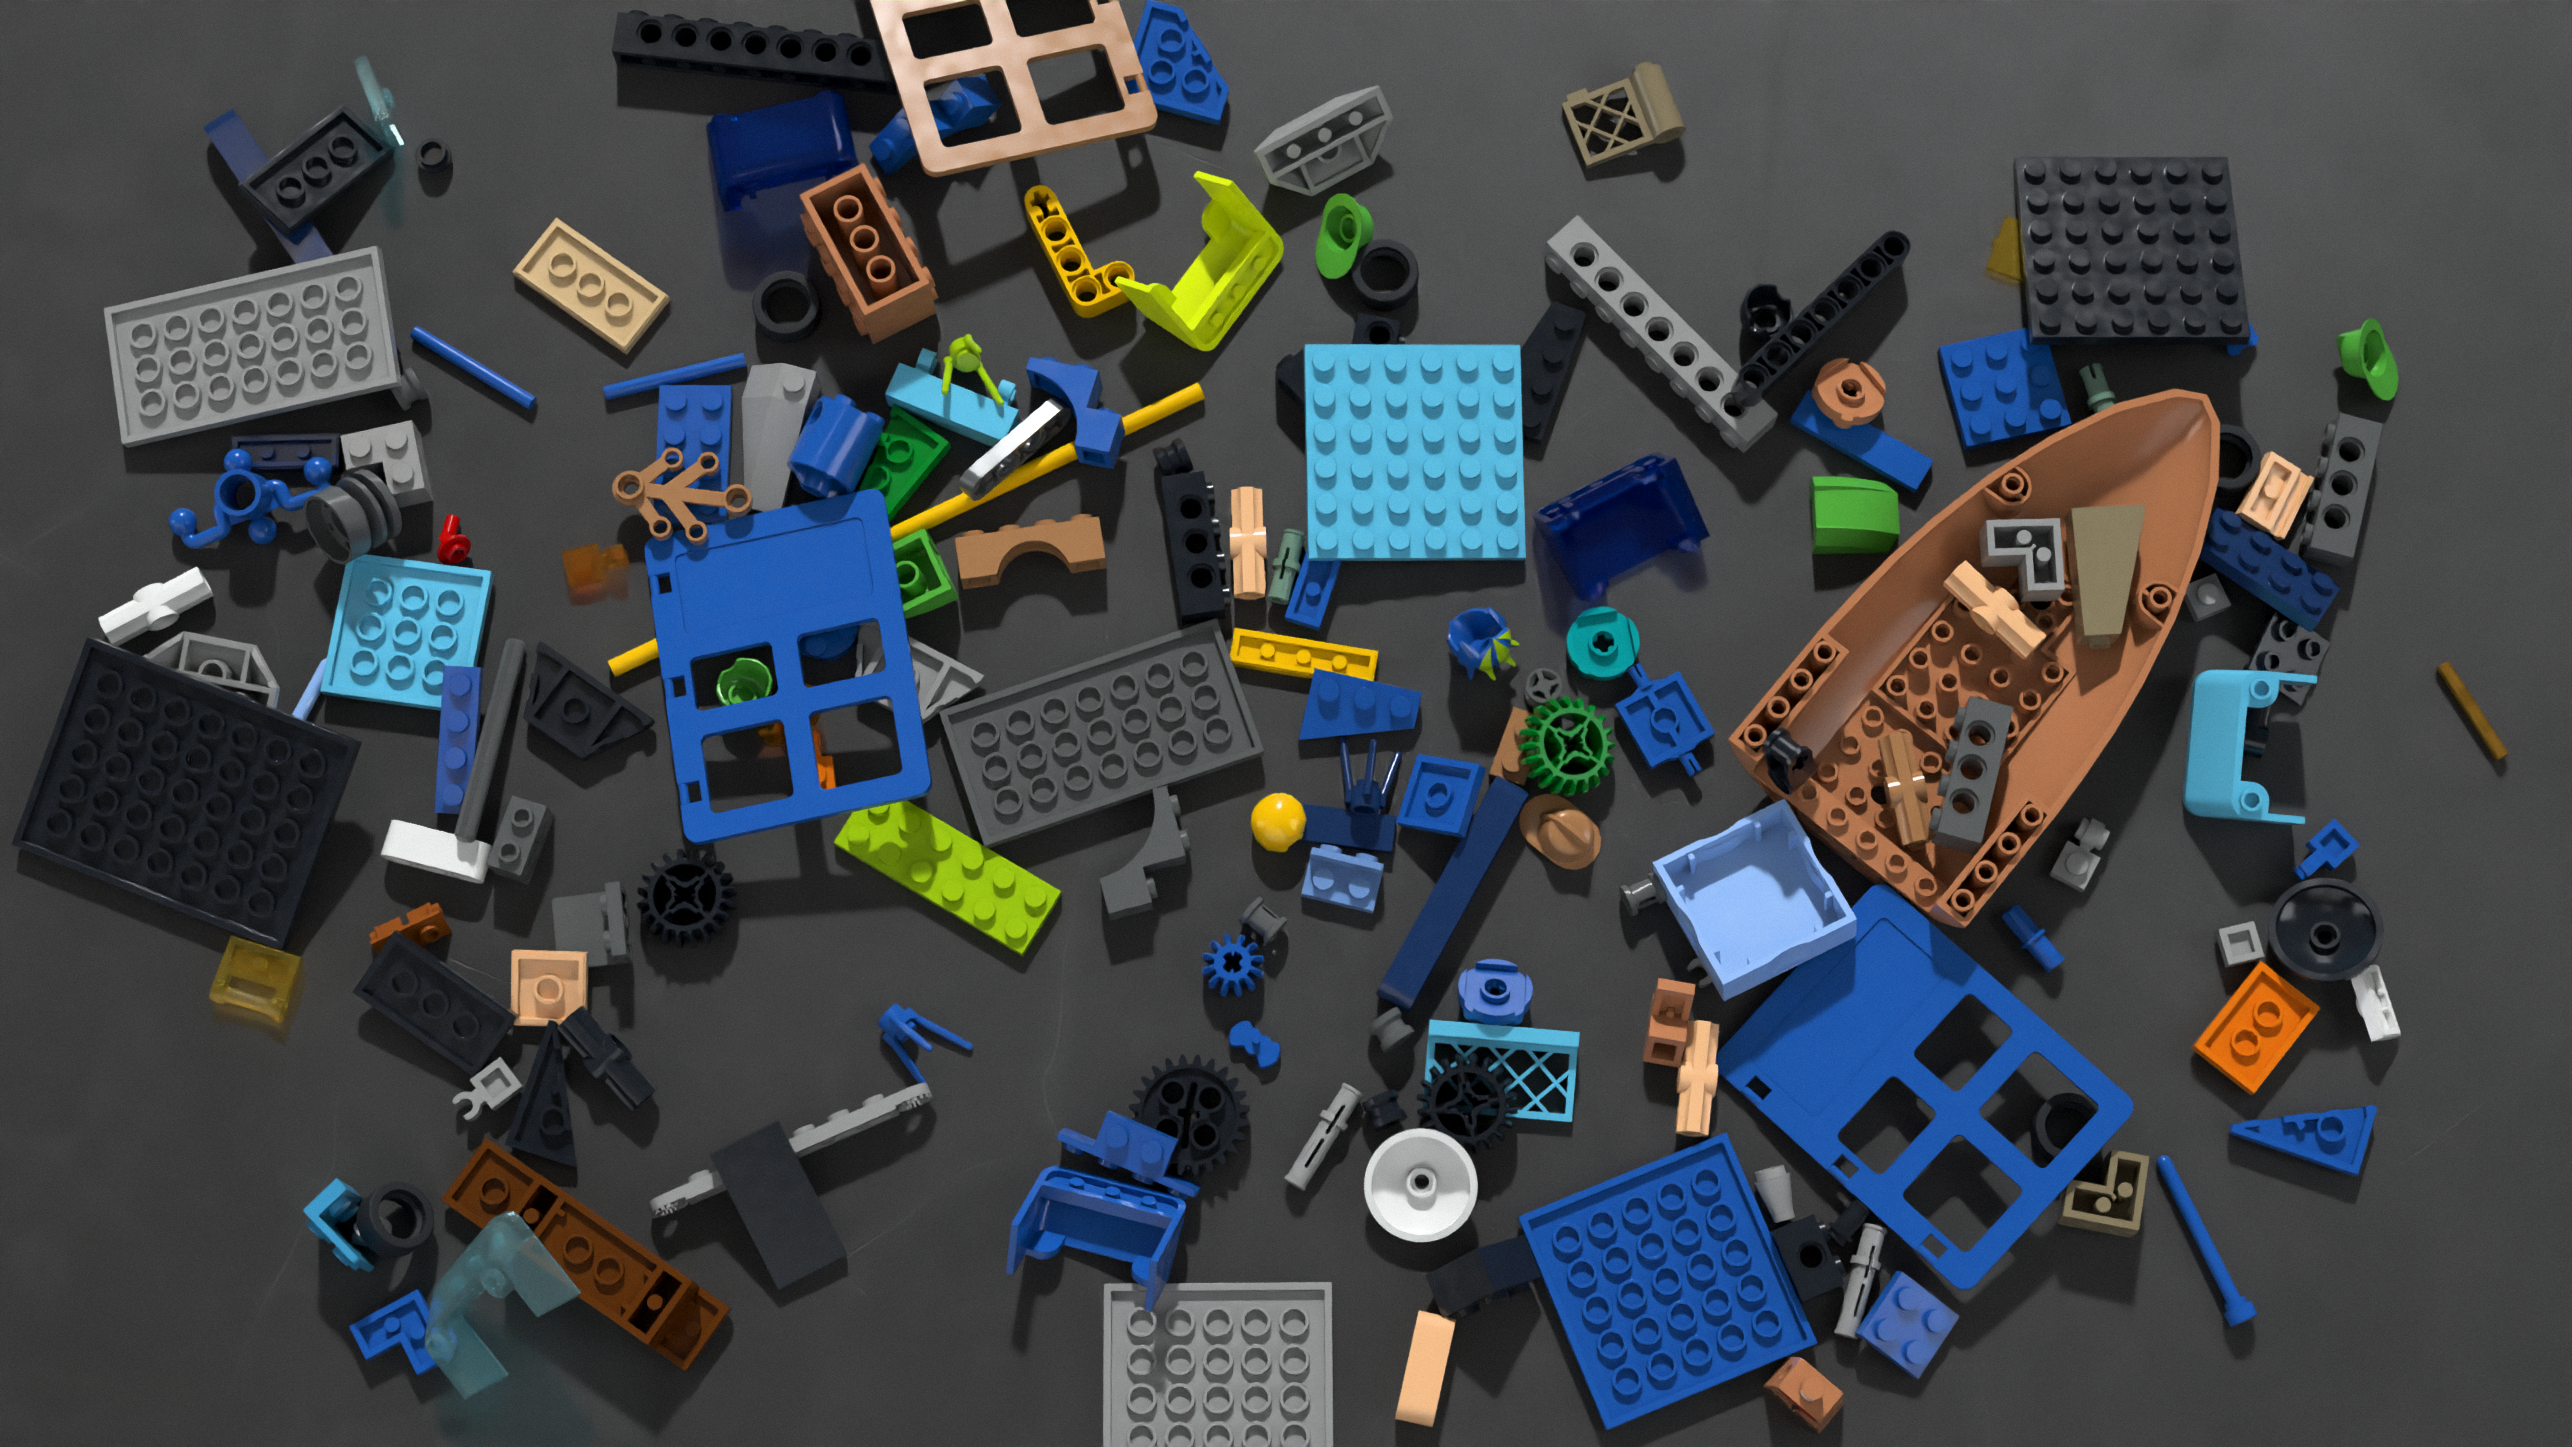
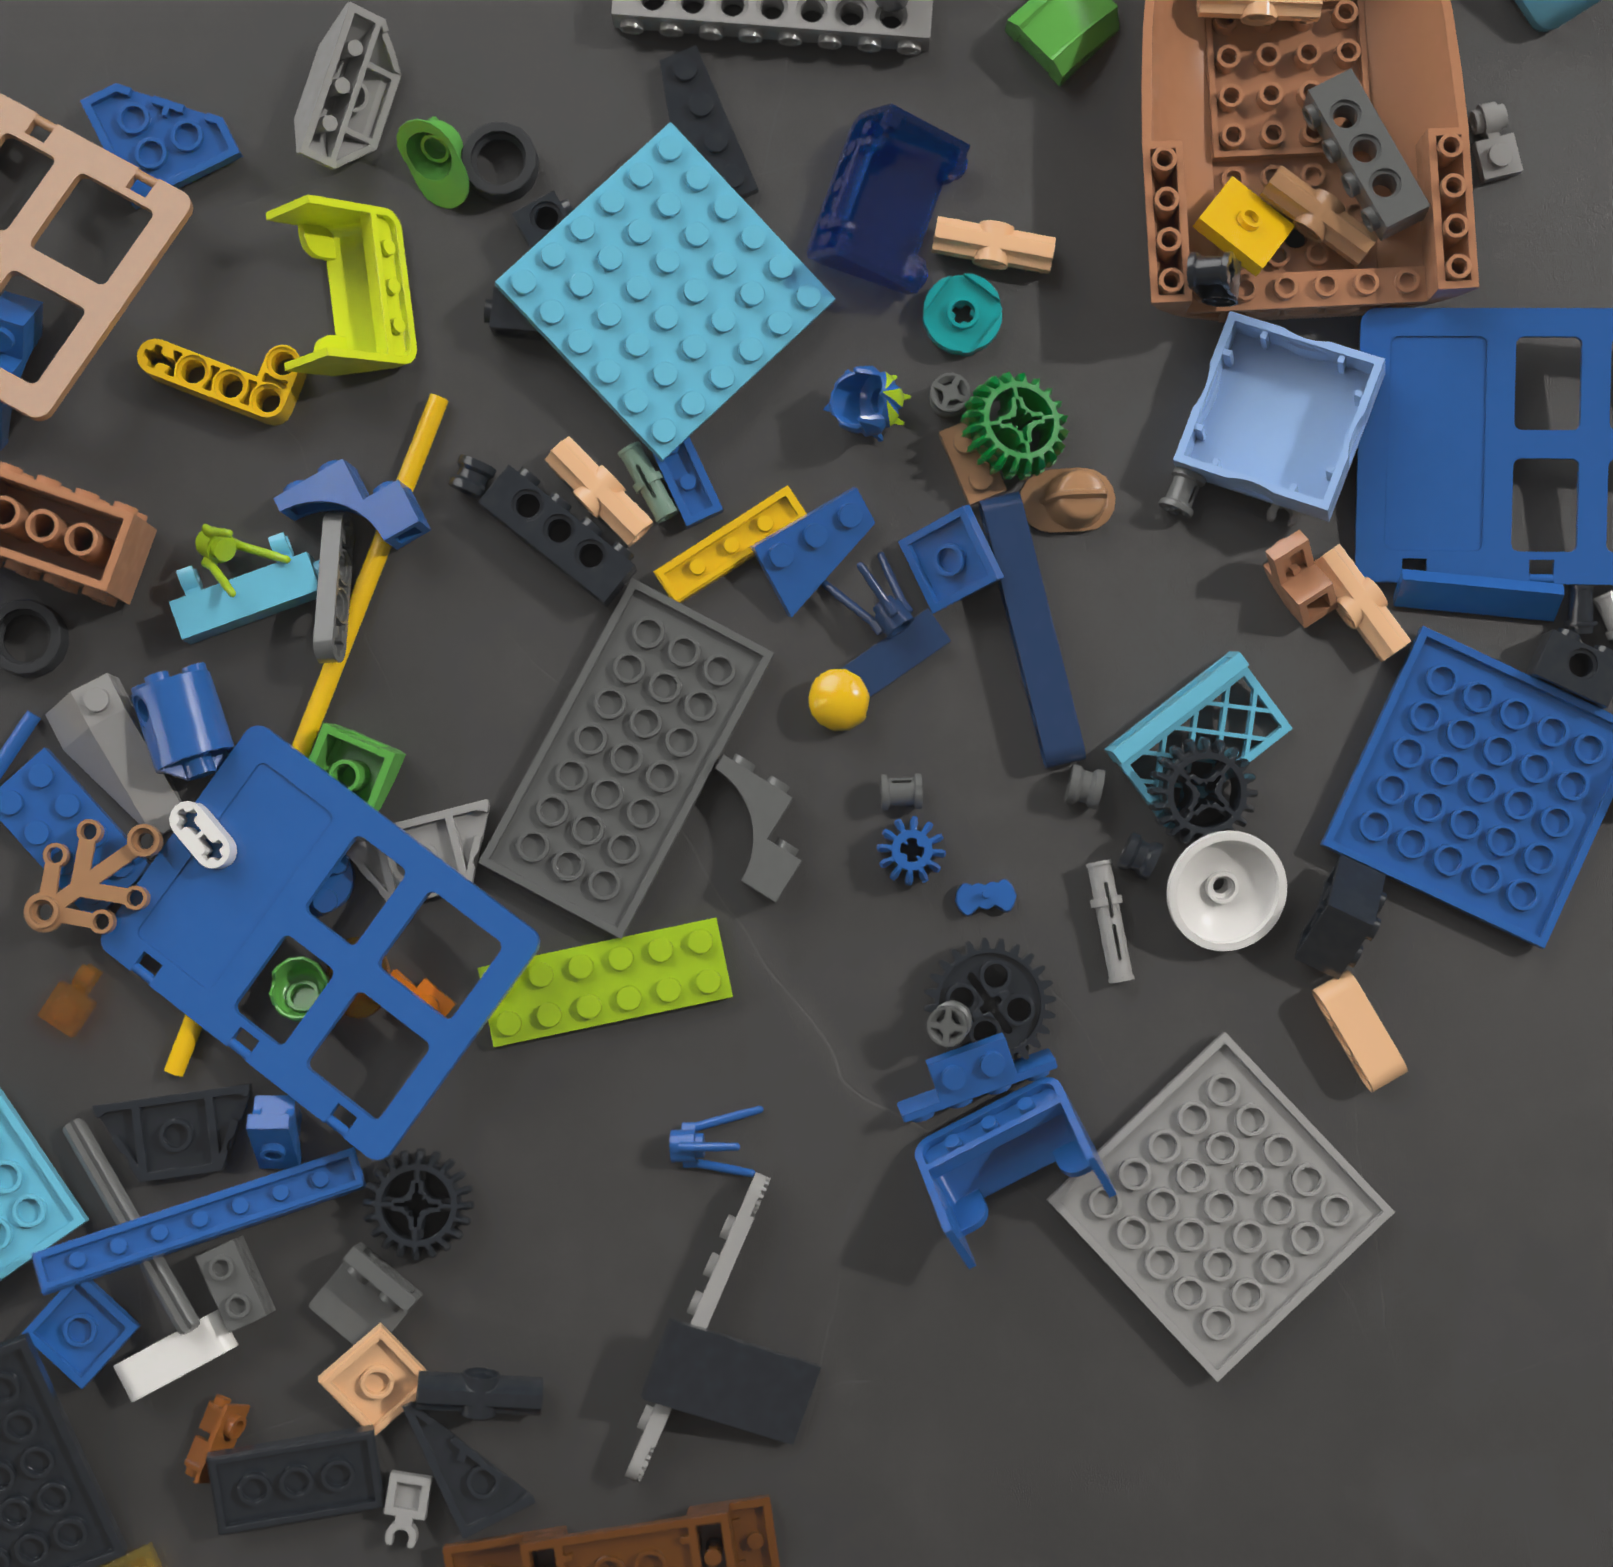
camera: 45 degrees left, 10 degrees up
blue plate [434,665,483,814] -> none
green wing [859,404,952,521] -> none
medium nougat arch [955,514,1107,590] -> none
medium blue bracket [1301,844,1384,914] -> none
plate [1457,959,1533,1026] -> none
blue plate [1614,663,1715,777] -> none
light grey cone [1754,1165,1795,1223] -> none
blue axle [2002,904,2065,974] -> none
none -> blue plate [21,1280,142,1389]
none -> blue tile [31,1147,366,1295]
none -> white beam [169,801,237,869]
none -> blue brick [246,1095,302,1169]
none -> dark grey wheel [927,1001,972,1047]
none -> light nougat piece [931,216,1056,274]
none -> yellow plate [1192,176,1295,277]
none -> blue tile [1393,569,1565,621]

